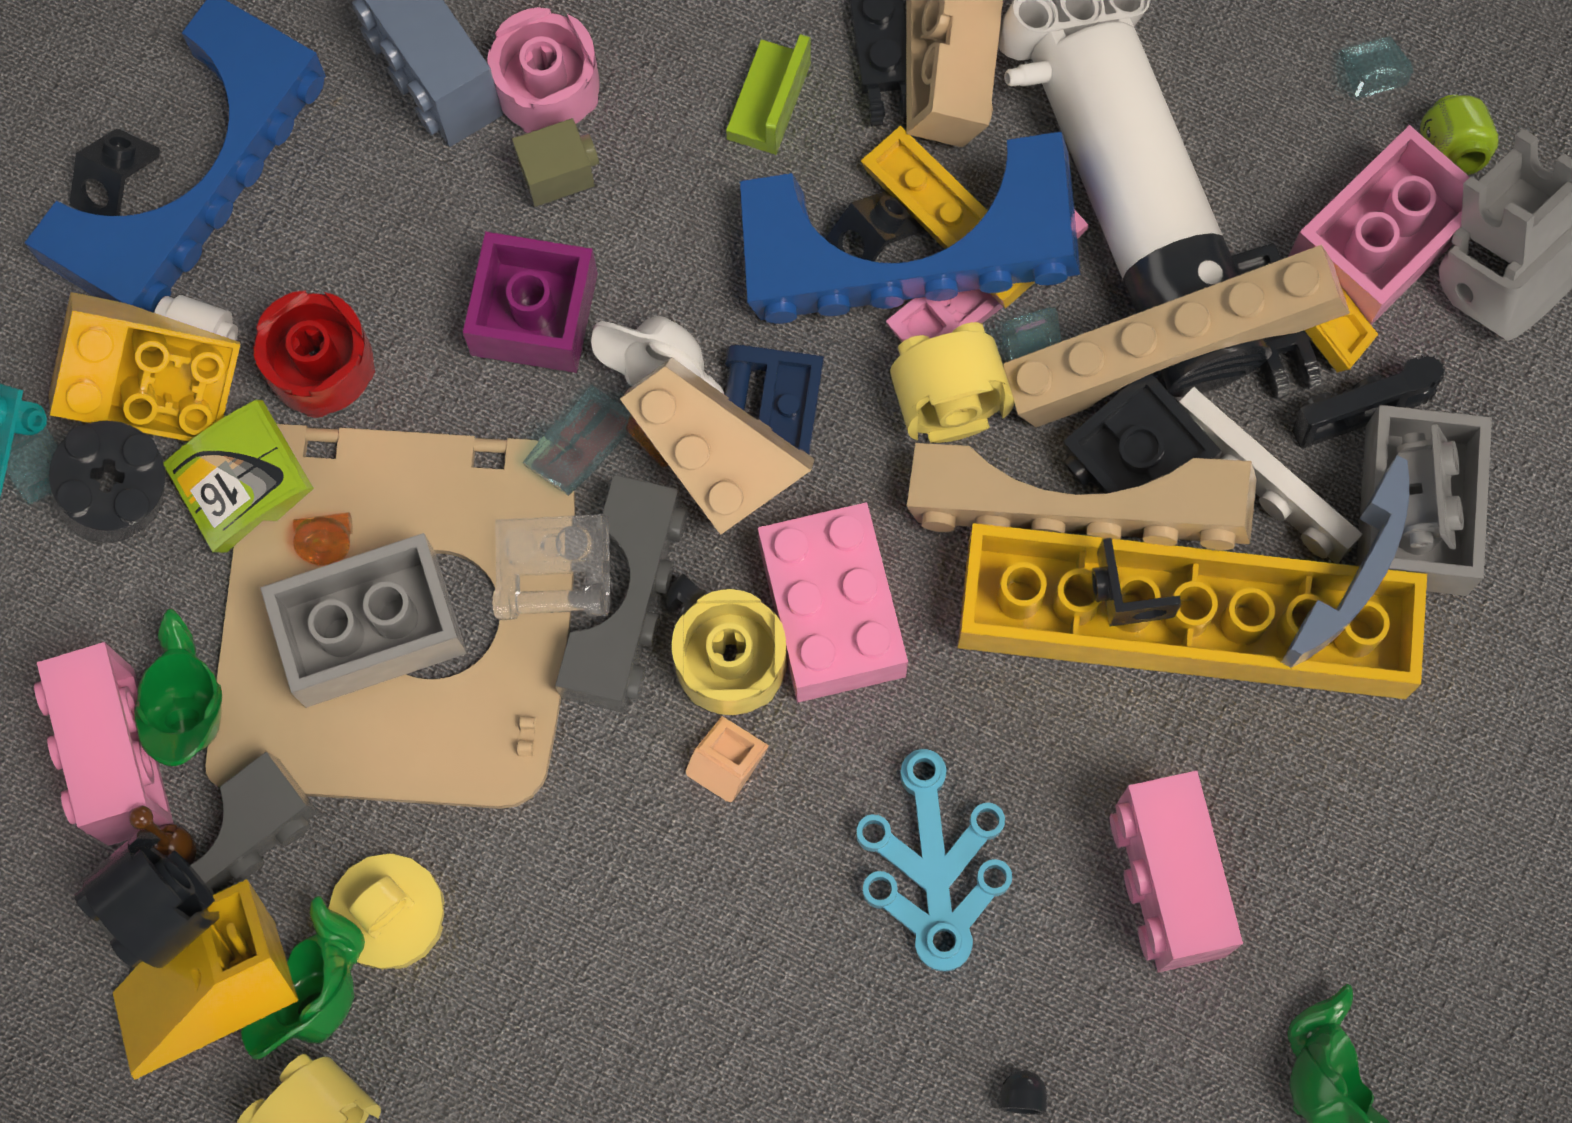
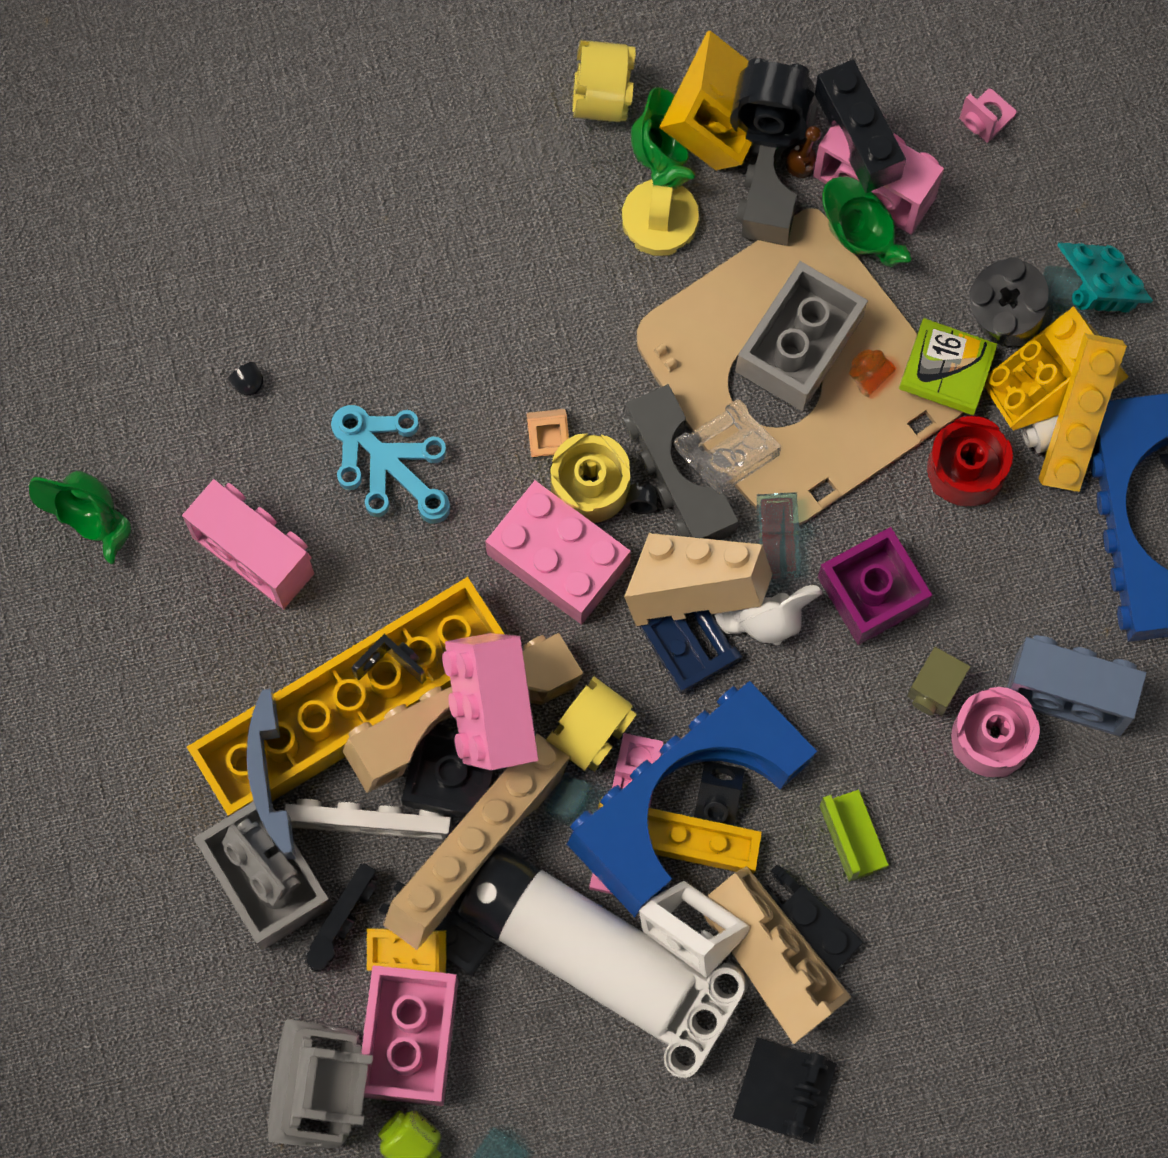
camera: 140 degrees right, 0 degrees up
none -> bright pink brick [443,633,538,770]
none -> white tile [639,881,750,978]
none -> black arch [814,59,906,193]
none -> yellow plate [1038,333,1127,492]

